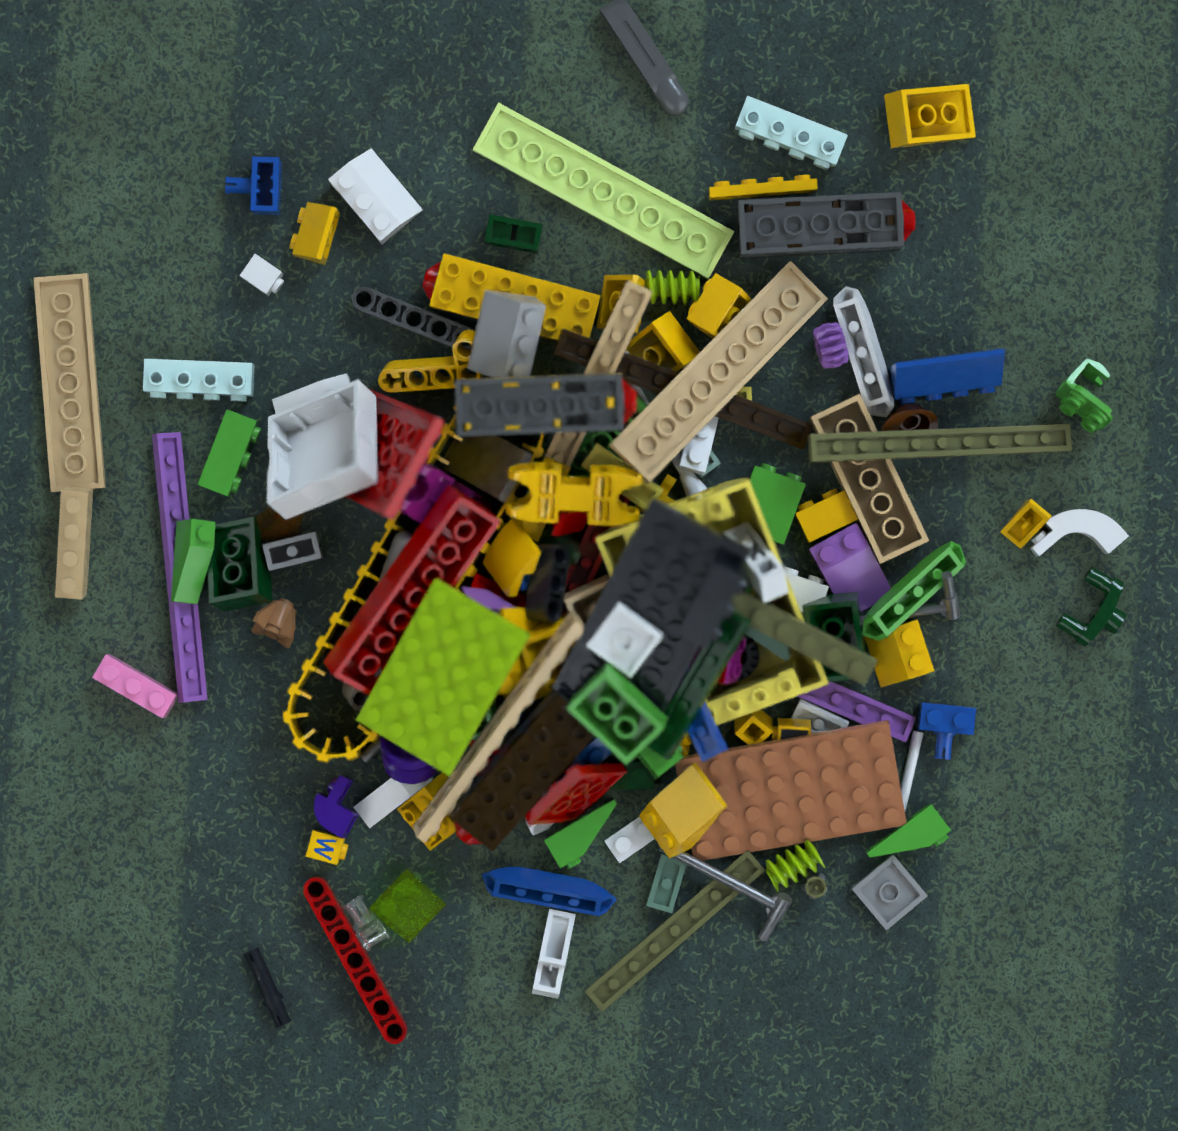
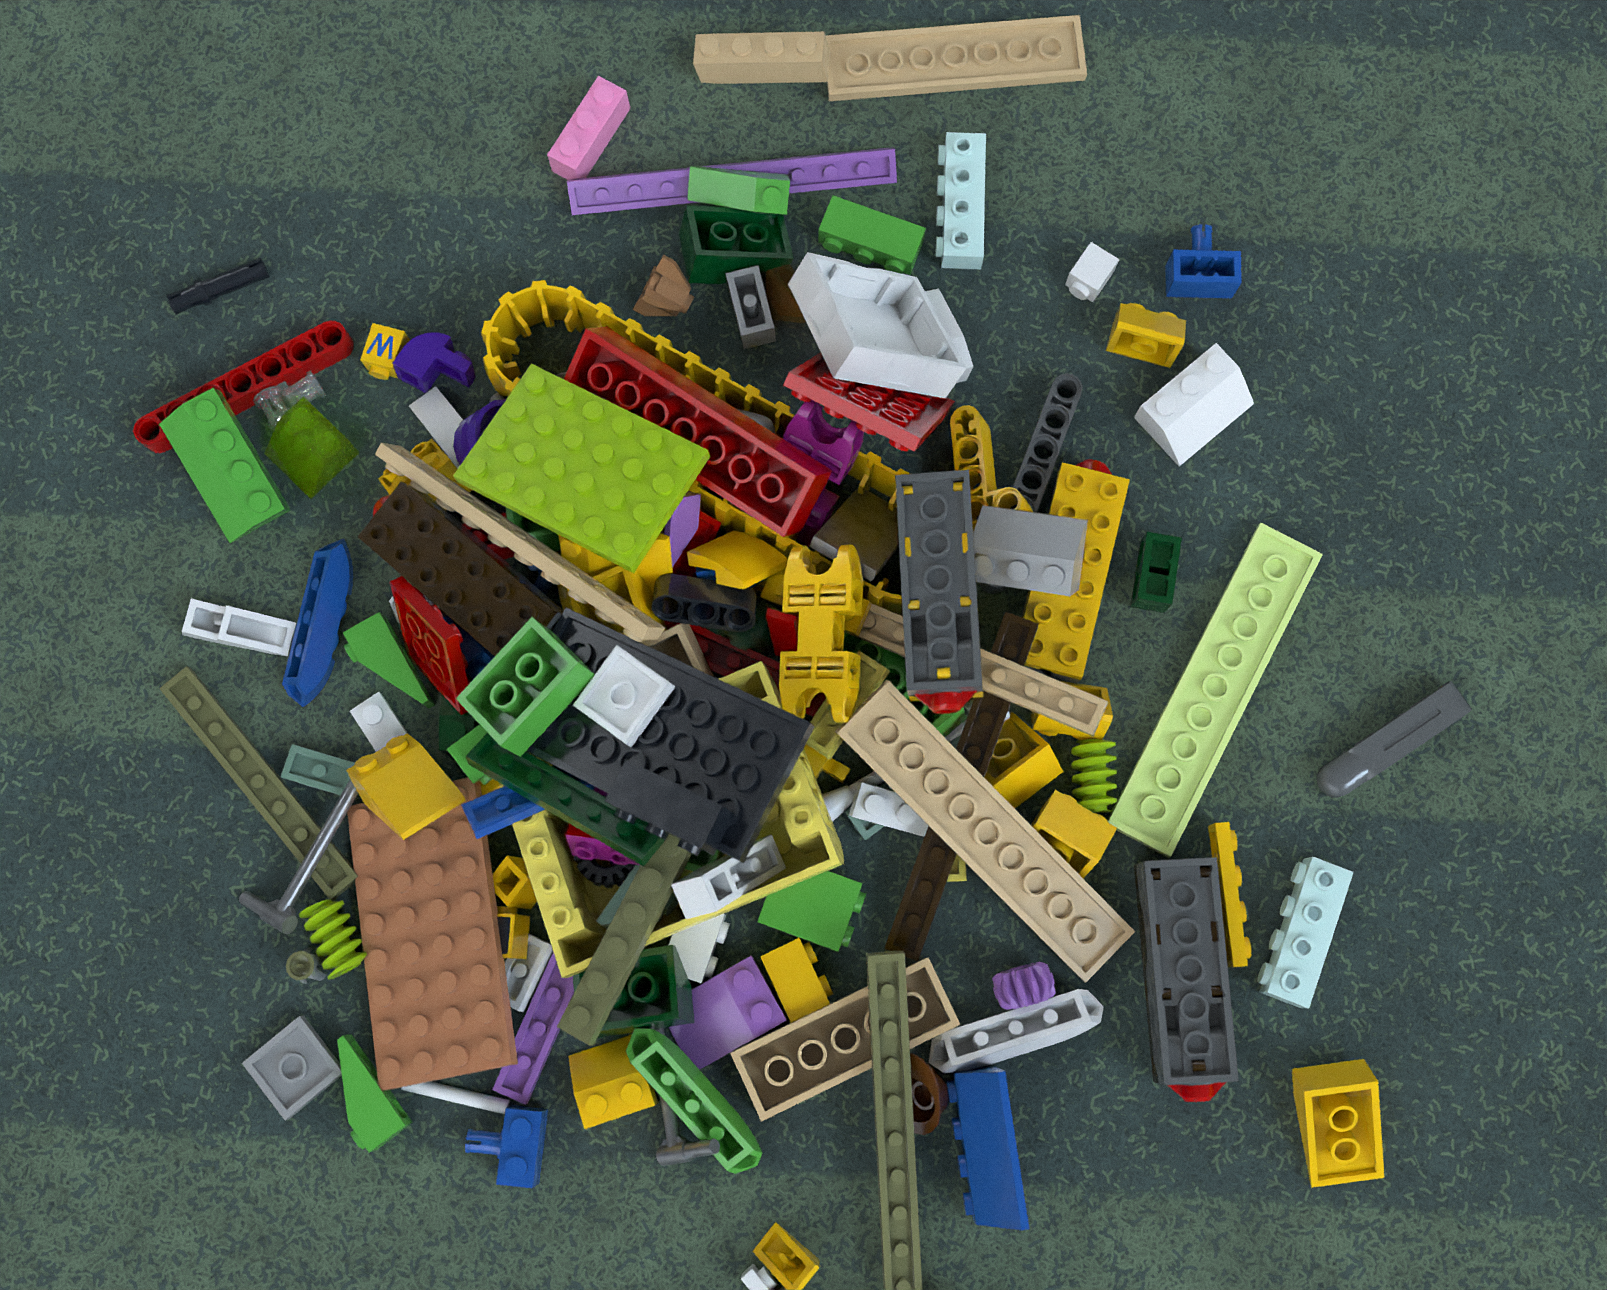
camera: 90 degrees right, 10 degrees down
none -> bright green slope [159,388,291,543]

